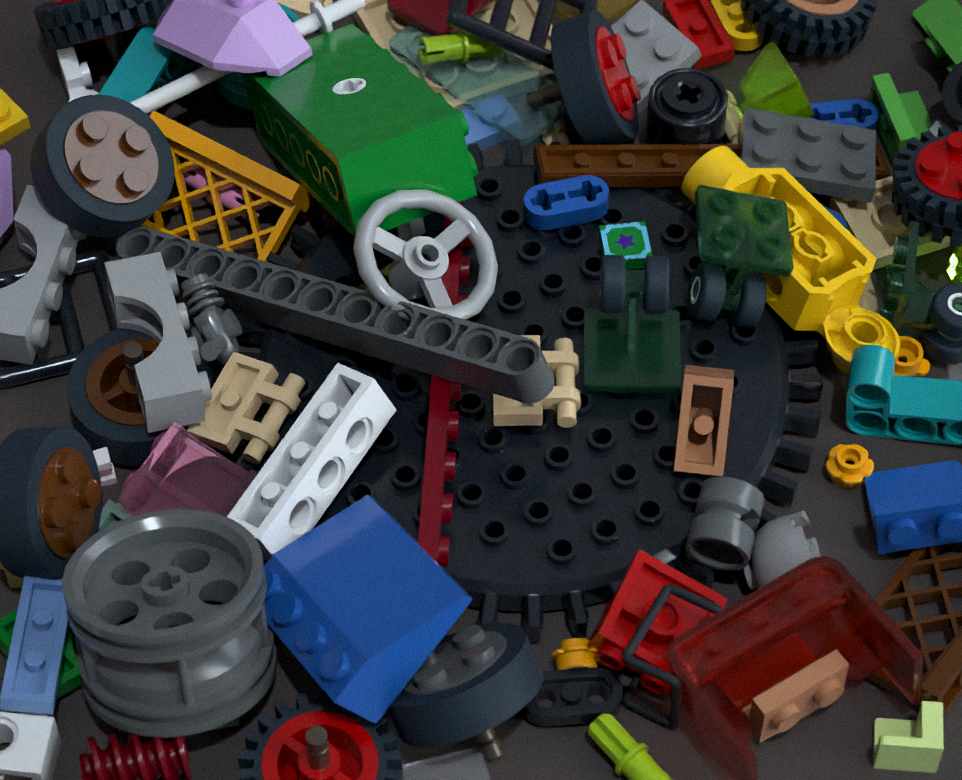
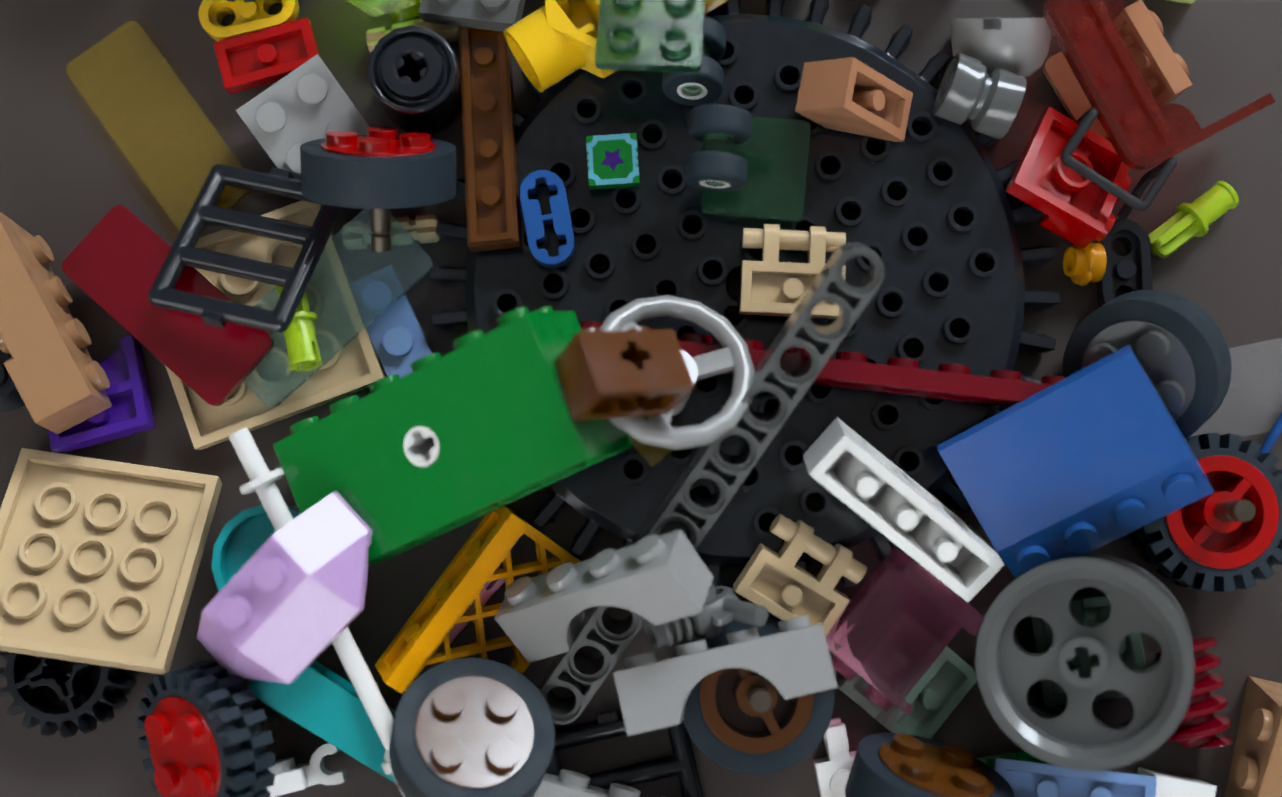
camera: 85 degrees left, 30 degrees up
none -> light grey arch [494,529,713,663]
none -> reddish brown brick [554,326,695,421]

